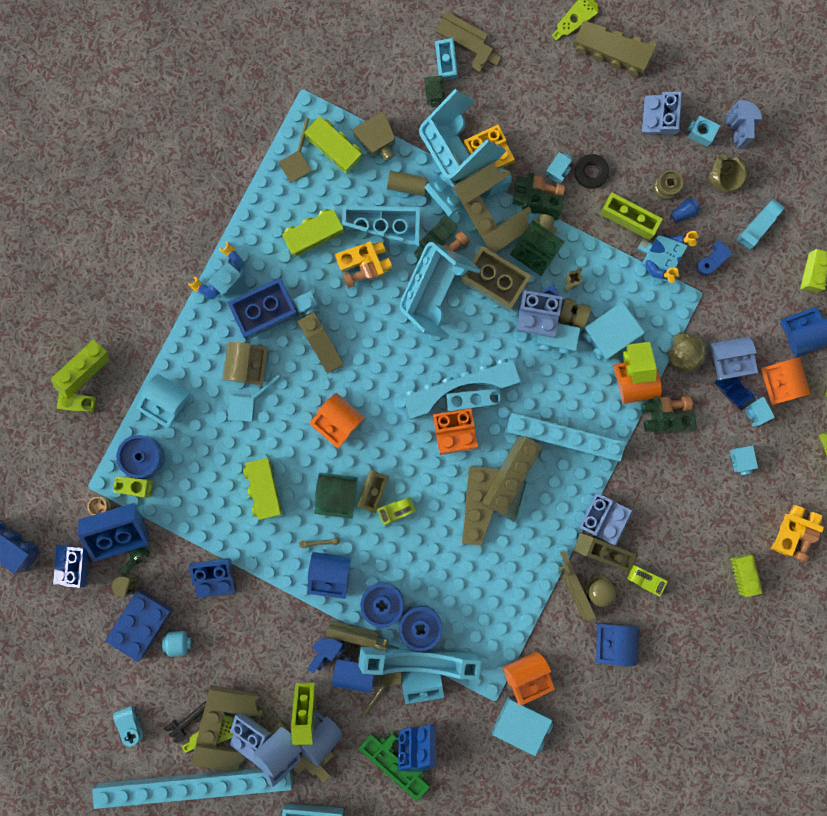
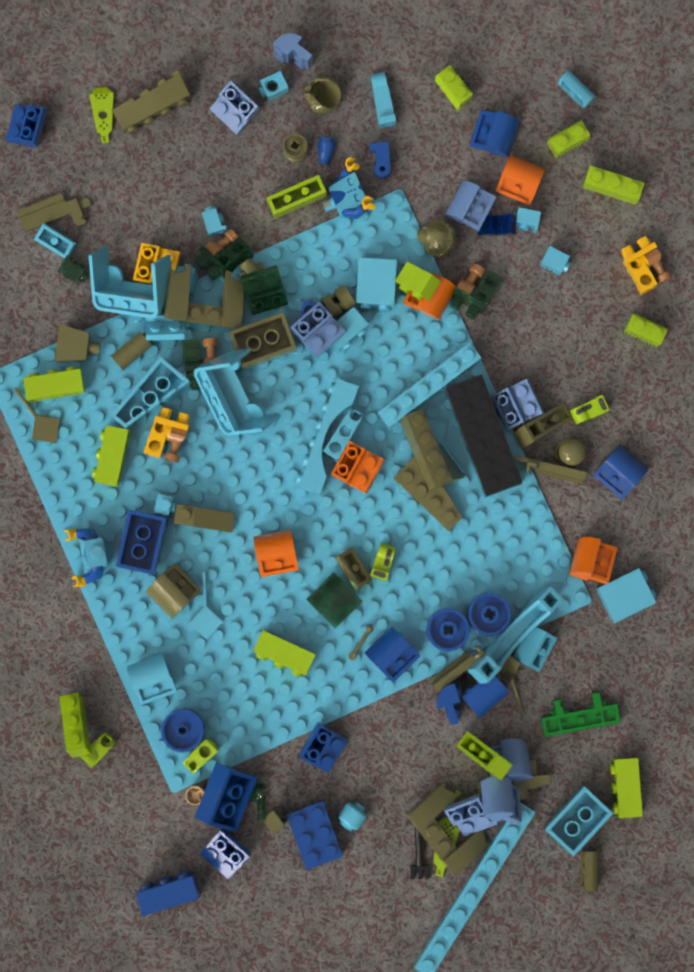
camera: 55 degrees left, 0 degrees up
medium azure piece [113,706,143,747] -> none
blue brick [398,724,436,772] -> none
olive piece [564,267,583,293] -> none
black tyre [574,154,609,189] -> none
none -> black brick [445,375,522,498]

